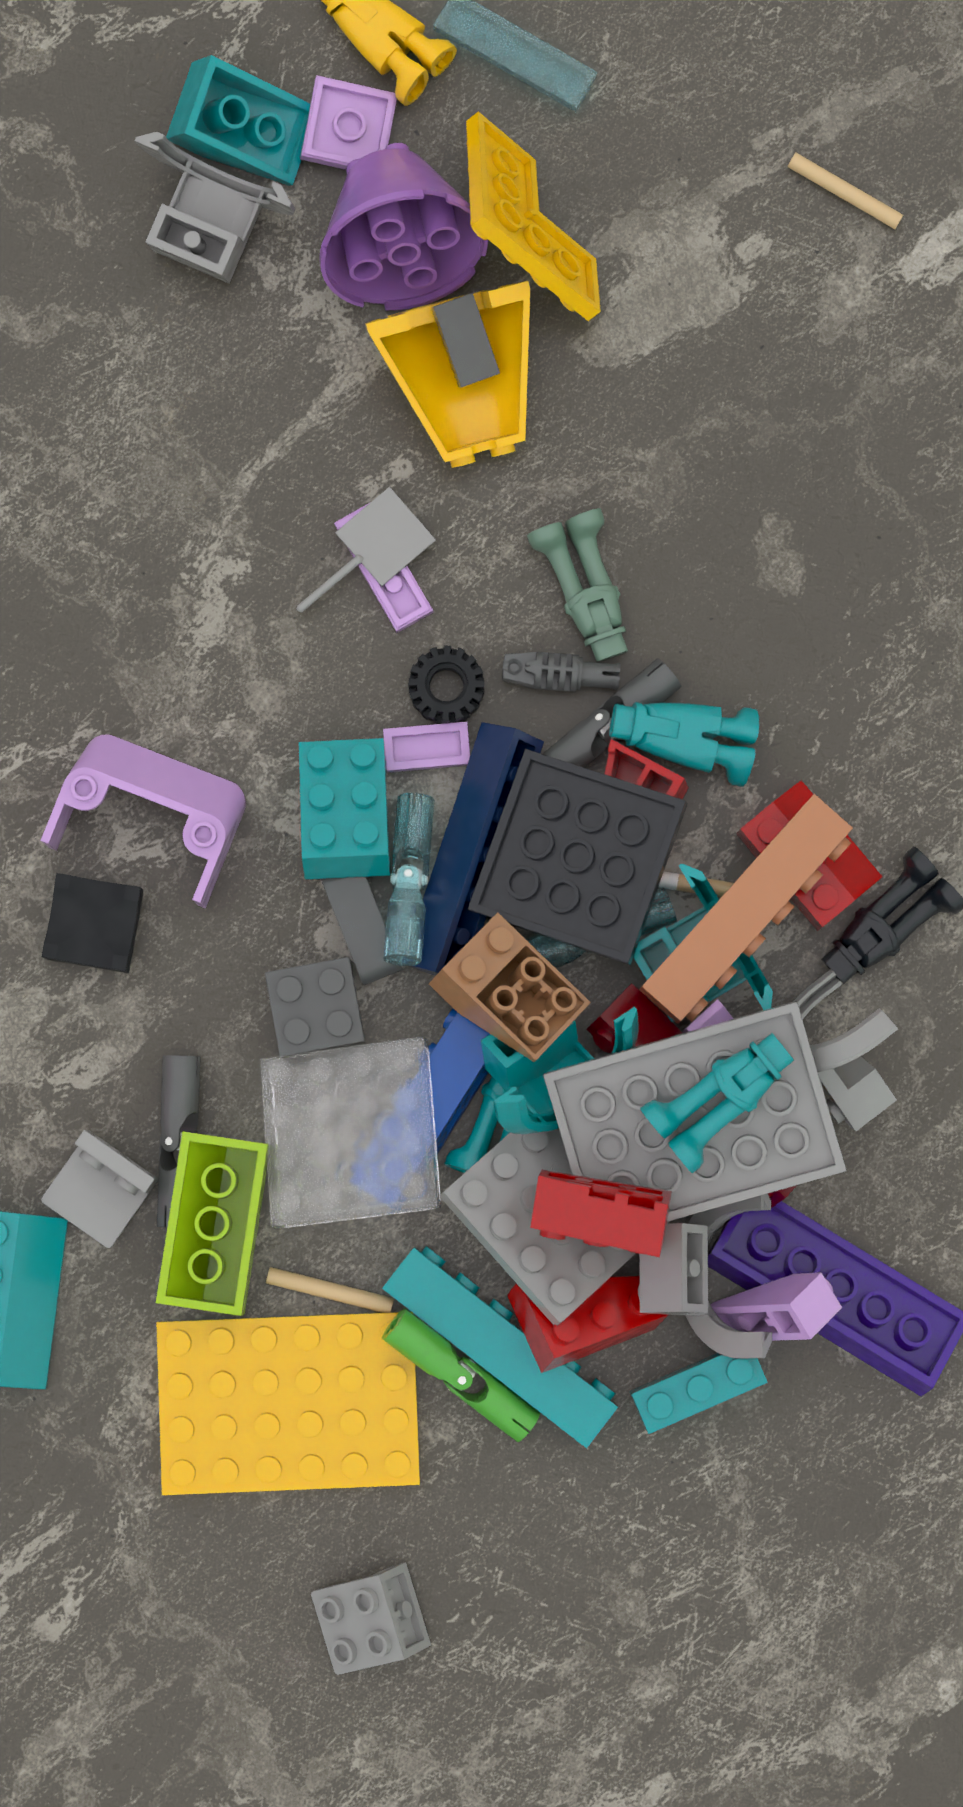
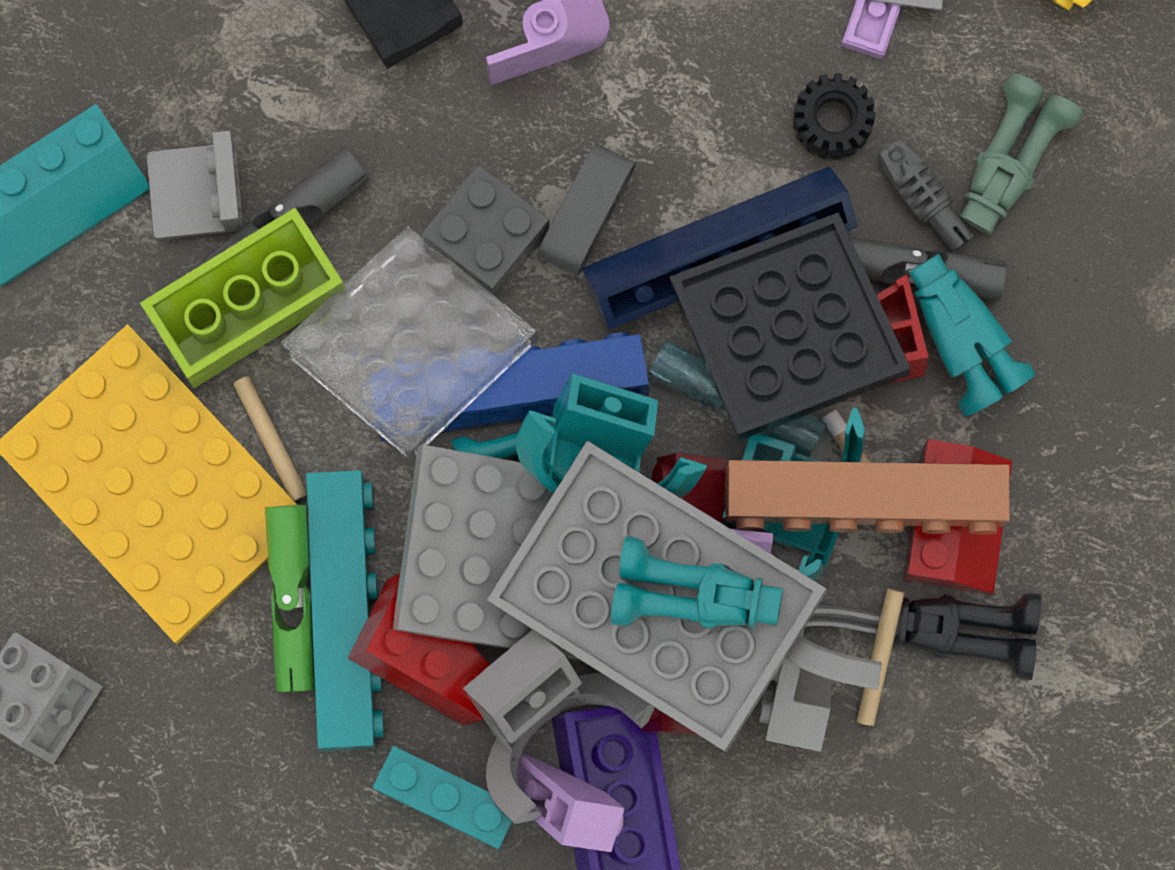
camera: 50 degrees right, 5 degrees down
teal brick [299,738,390,879] -> none
lavender tile [383,722,470,773] -> none
clear light blue piece [383,793,435,966] -> none
medium nougat slope [429,912,591,1062] -> none
red wedge [530,1169,672,1258] -> none
none -> tan bar [856,588,905,726]

